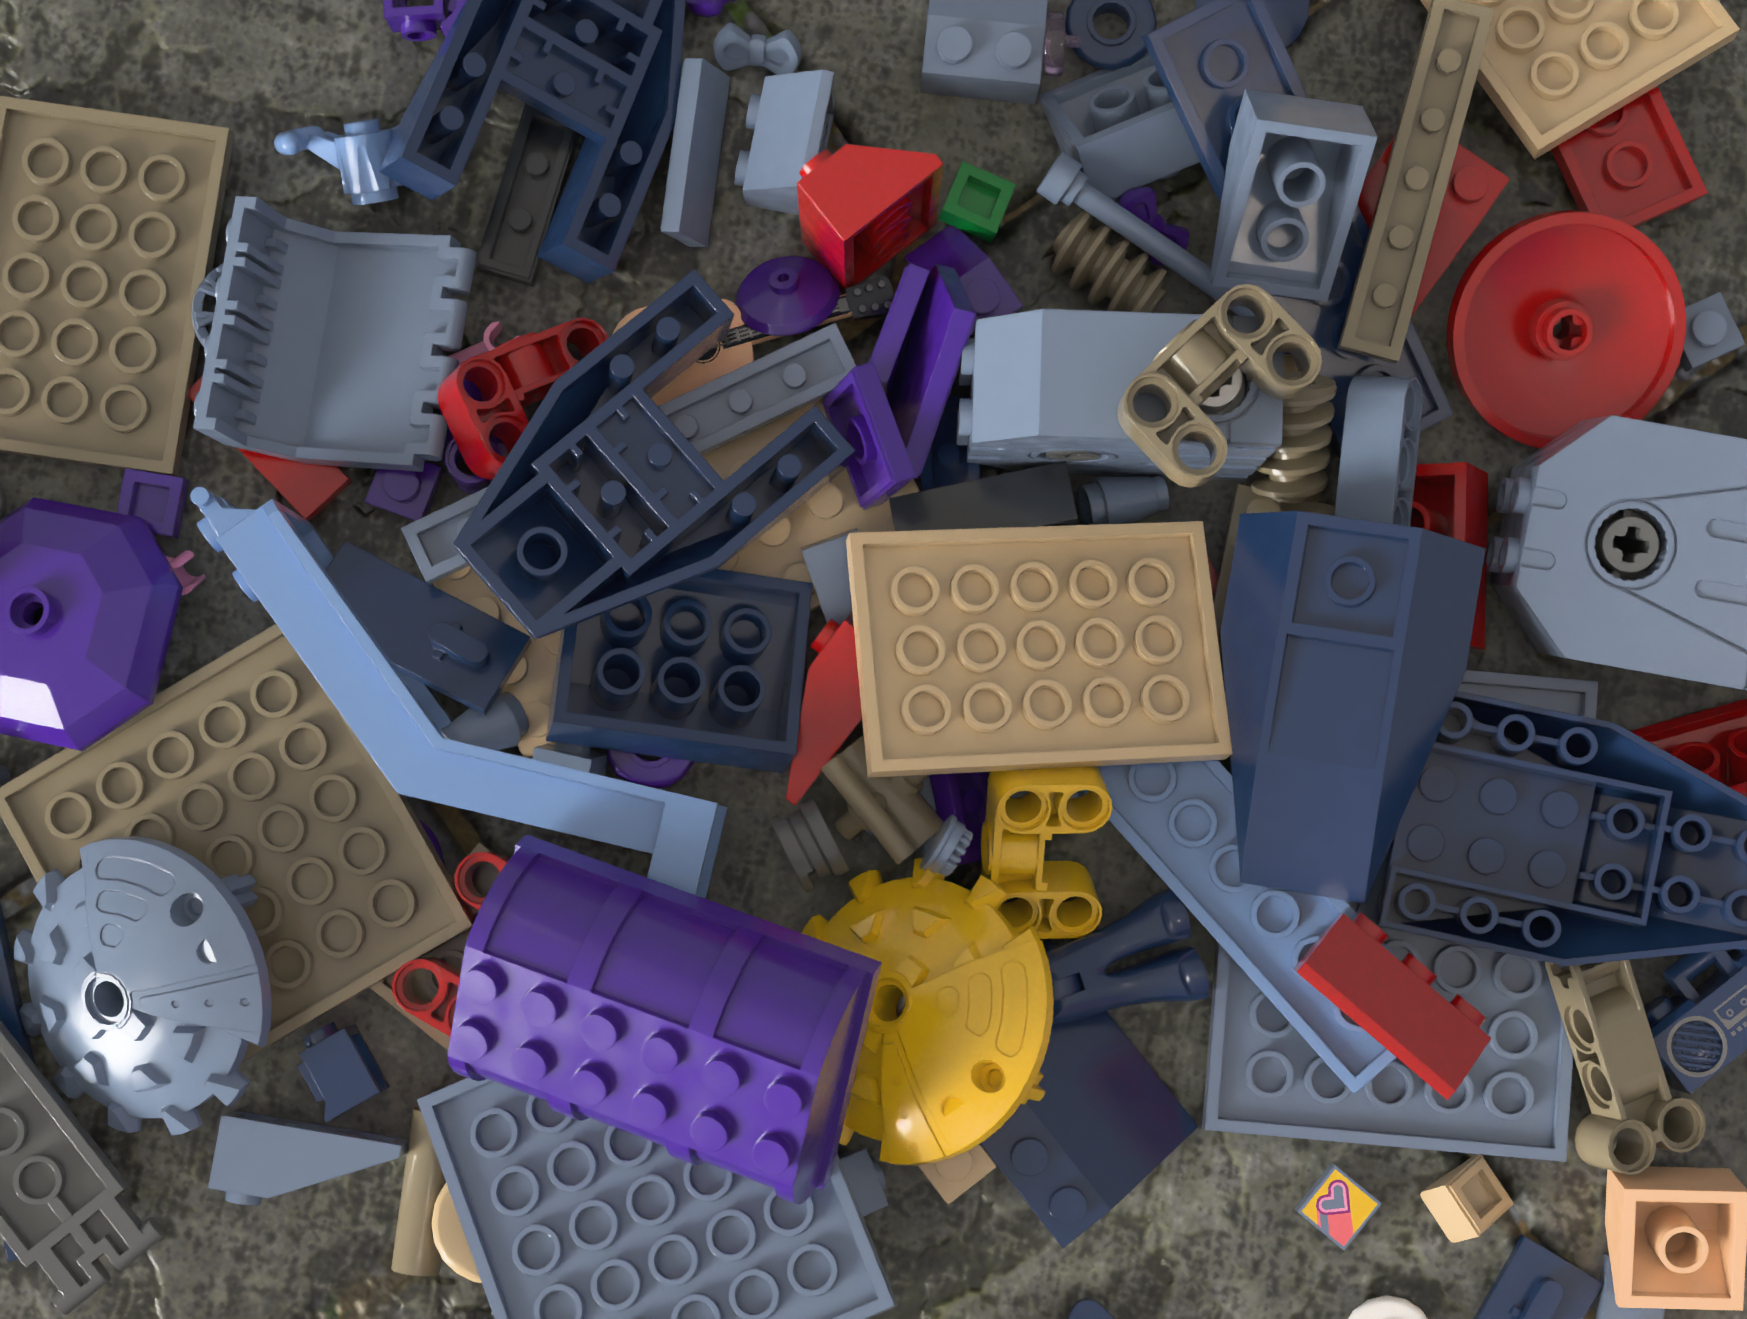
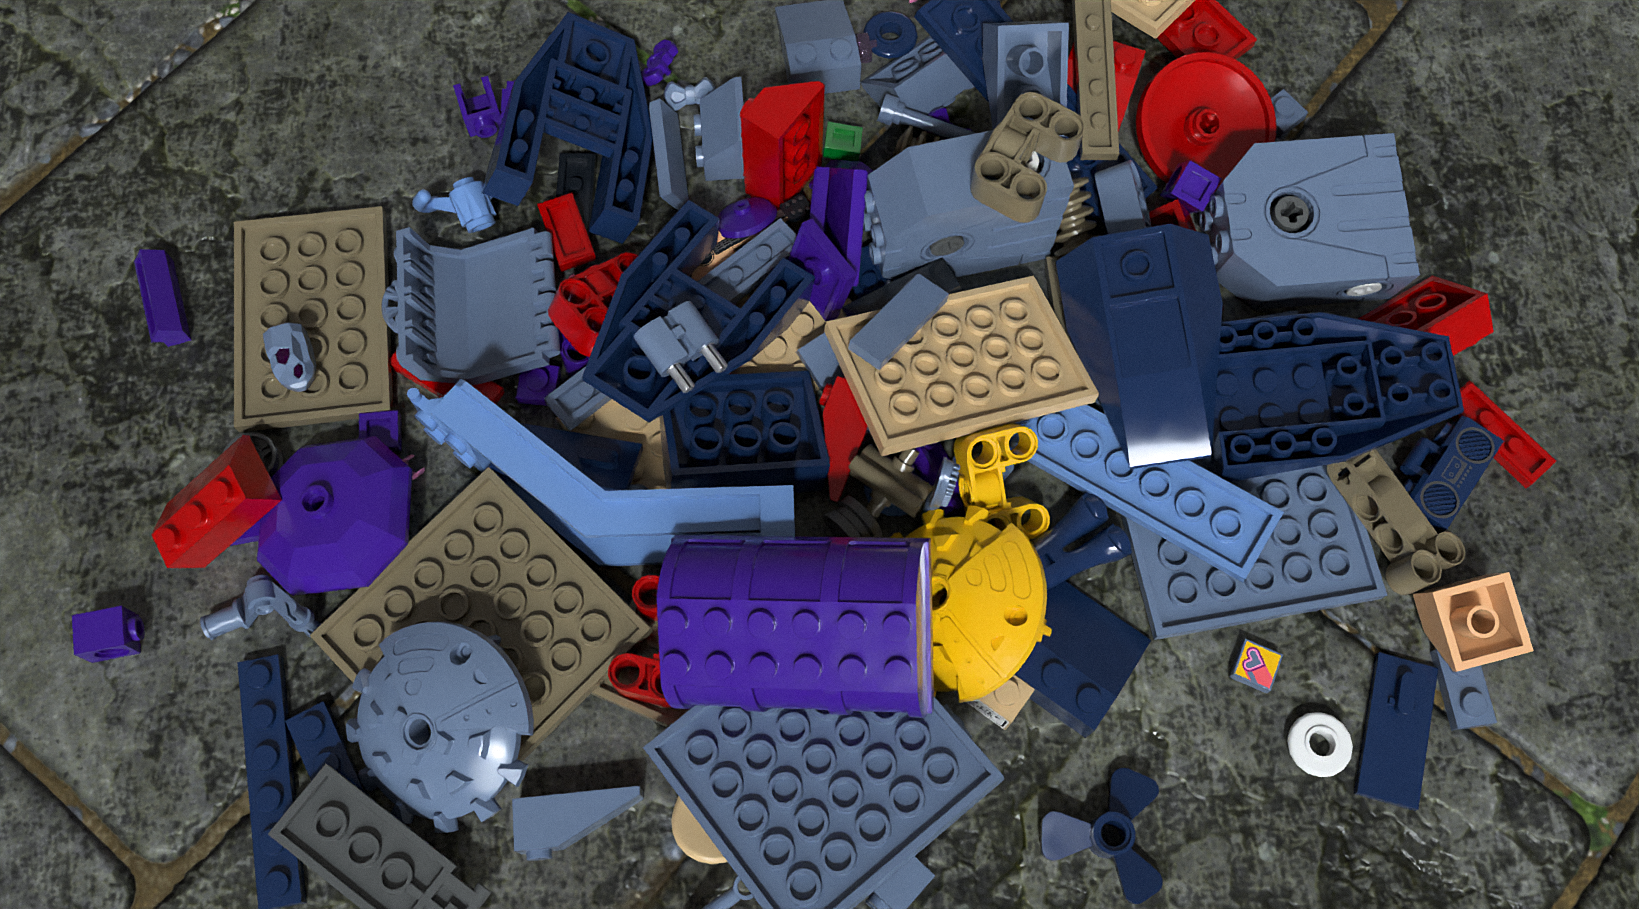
camera: 15 degrees left, 15 degrees down
dark blue window [297,1022,390,1122] -> none
dark tan piece [391,1107,446,1276] -> none
sand blue cone [1077,475,1169,525] -> none
red slope [1293,912,1491,1101] -> none
tan slope [1420,1154,1514,1243] -> none
none -> sand blue rock [263,322,317,392]
none -> red tile [537,193,596,272]
none -> sand blue piece [634,301,728,393]
none -> sand blue tile [848,273,949,370]
none -> dark purple brick [1160,160,1222,214]

